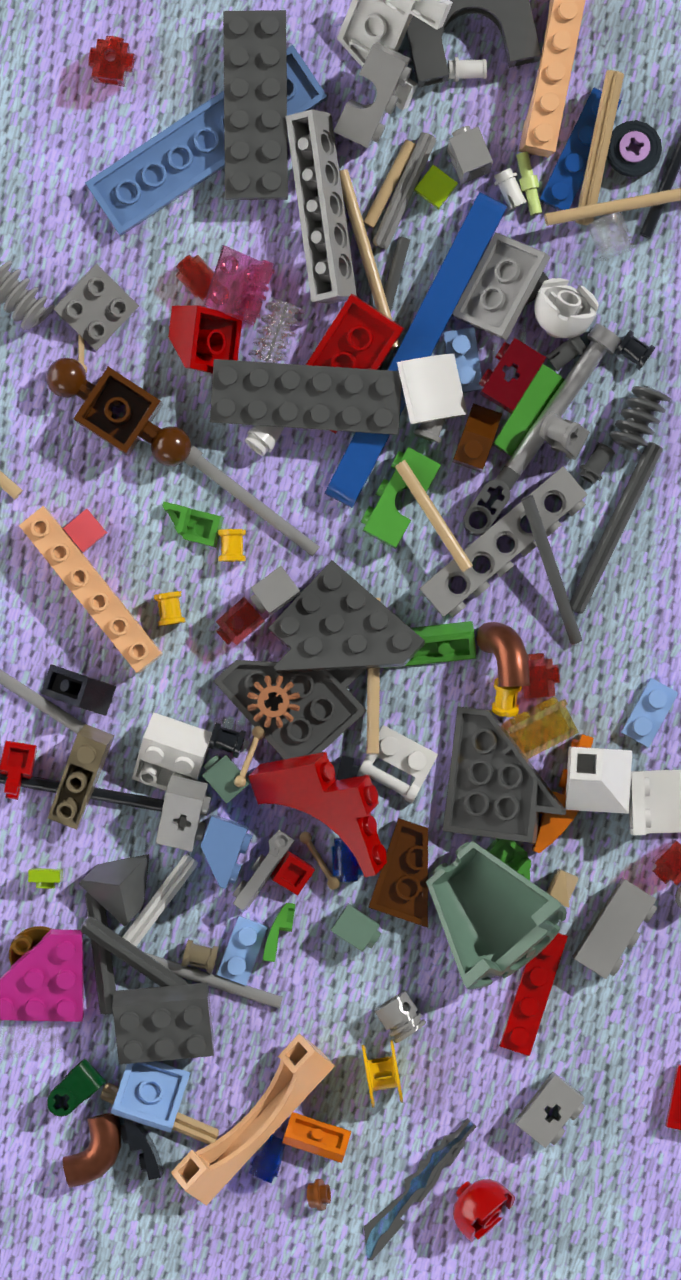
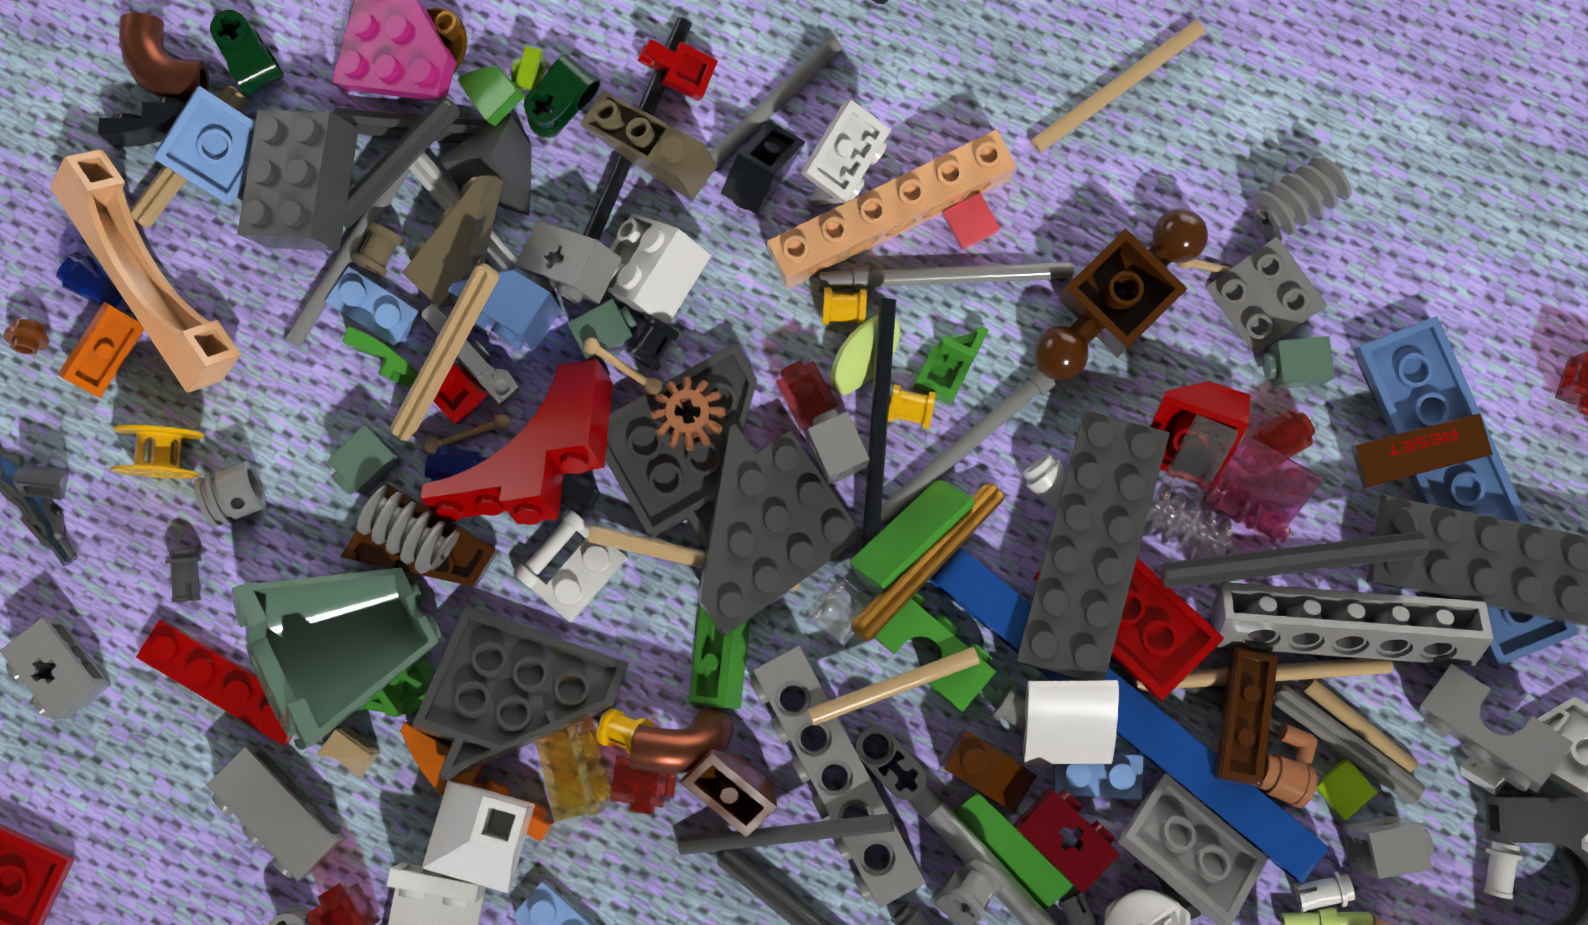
camera: 100 degrees right, 5 degrees down
none -> dark grey slope [13,465,69,500]
none -> dark grey pin [165,548,201,603]
none -> light grey piece [357,484,460,574]
none -> tan axle [390,263,499,441]
none -> dark tan slope [402,175,503,308]
none -> bright green slope [458,66,525,126]
none -> dark green piece [524,54,601,138]
none -> slope [681,749,777,837]
none -> white bracket [800,99,891,206]
none -> clear piece [804,573,872,646]
none -> light grey bar [819,262,1073,292]
none -> yellowish green arm [830,314,900,395]
none -> bright green slope [849,480,975,589]
none -> pearl gold axle [851,483,1004,641]
none -> black piece [861,298,897,549]
none -> clear tile [1160,414,1238,502]
none -> dark grey axle [1161,531,1429,589]
none -> reddish brown tile [1214,647,1279,787]
none -> nougat piece [1257,723,1318,808]
none -> sand green brick [1263,336,1335,390]
none -> reddish brown tile [1351,413,1493,488]

